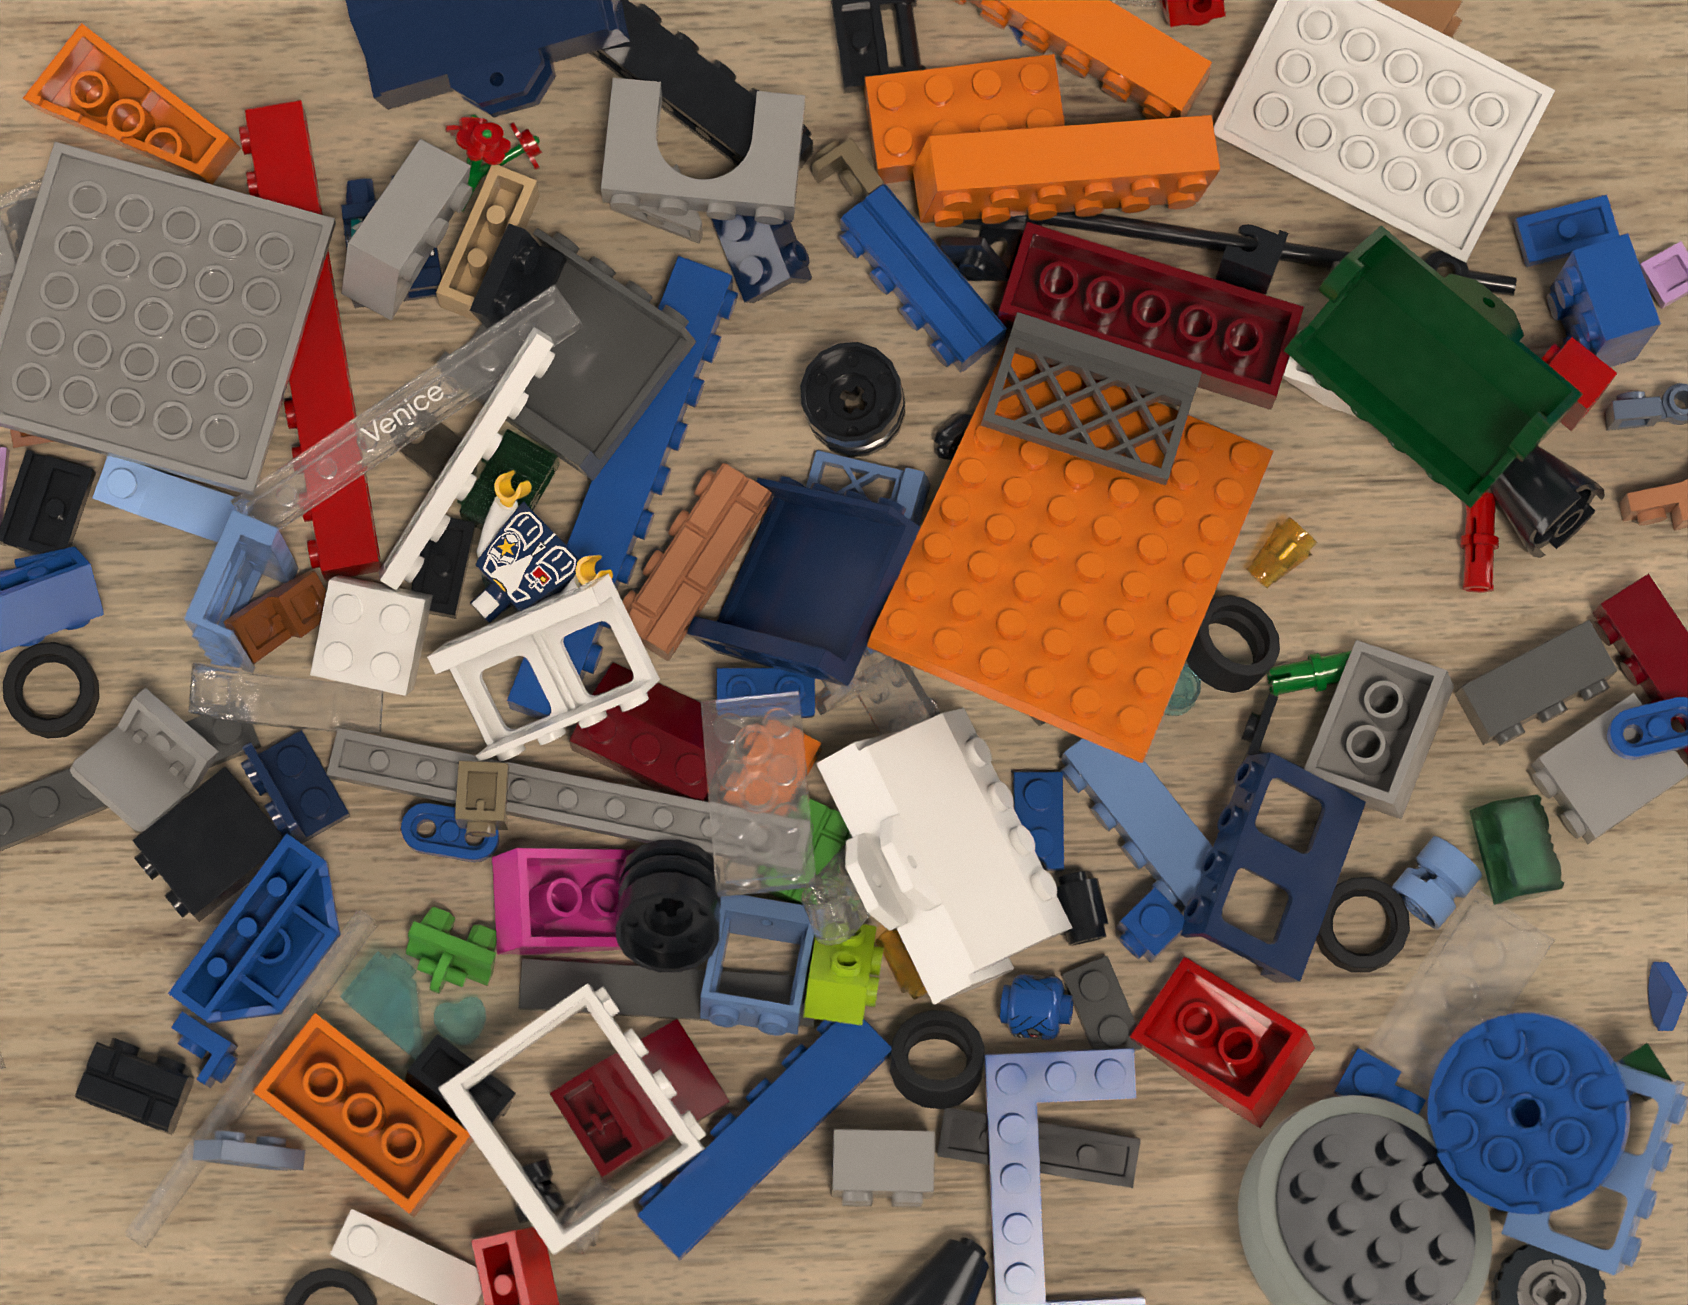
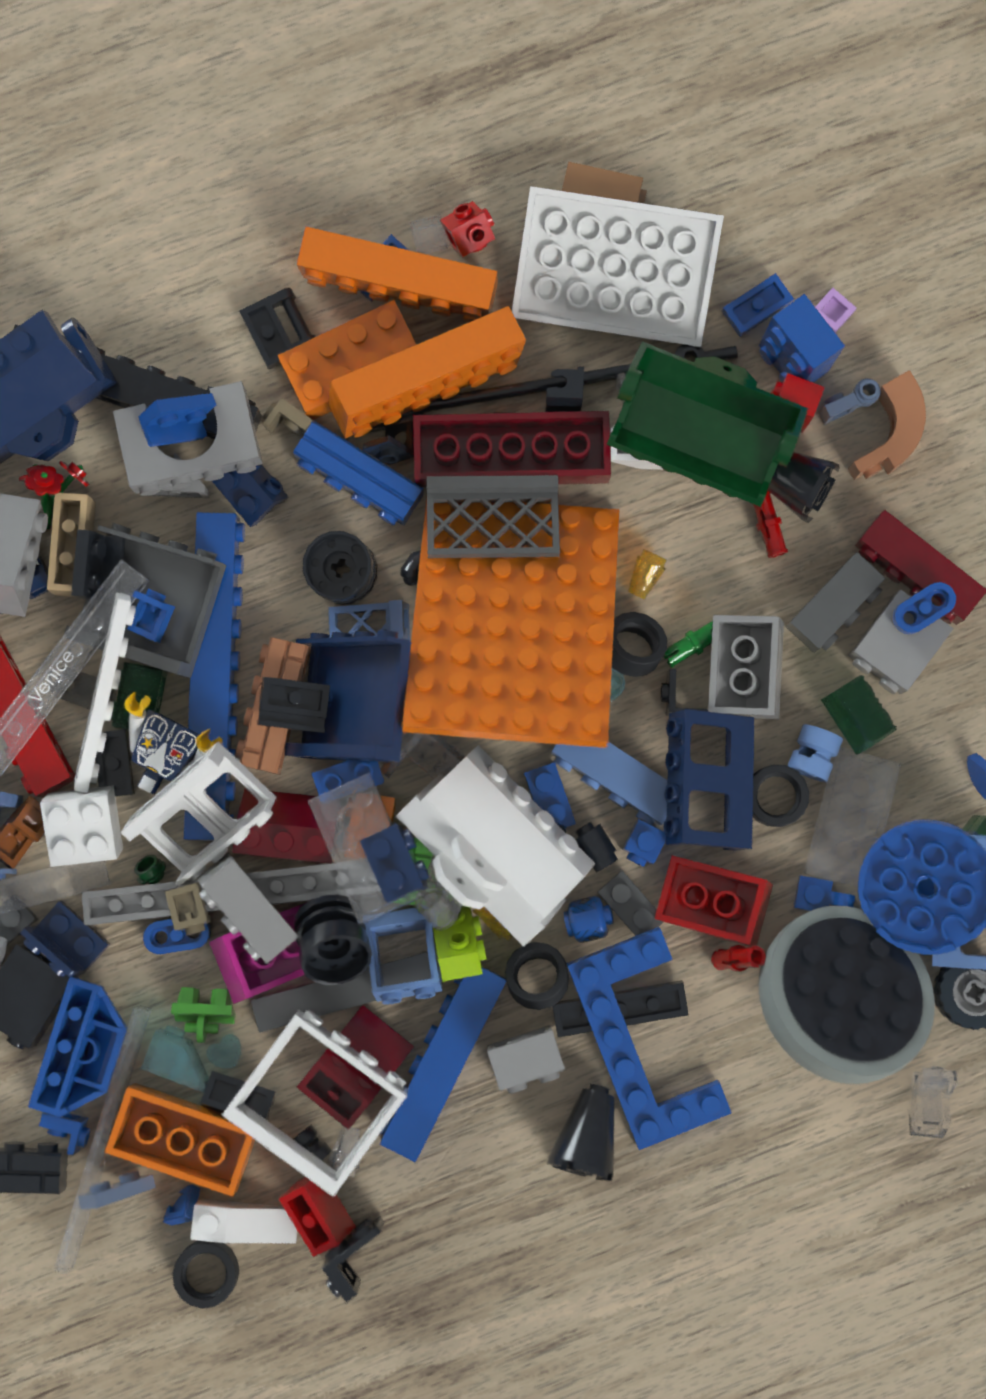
camera: 15 degrees left, 5 degrees up
none -> blue bracket [127,588,175,643]
none -> dark green plate [134,854,166,885]
none -> blue bracket [138,393,216,447]
none -> blue tile [163,1184,200,1226]
none -> light grey wedge [197,853,298,964]
none -> black plate [257,677,330,733]
none -> dark blue bracket [360,824,430,904]
none -> red pin [711,945,766,972]

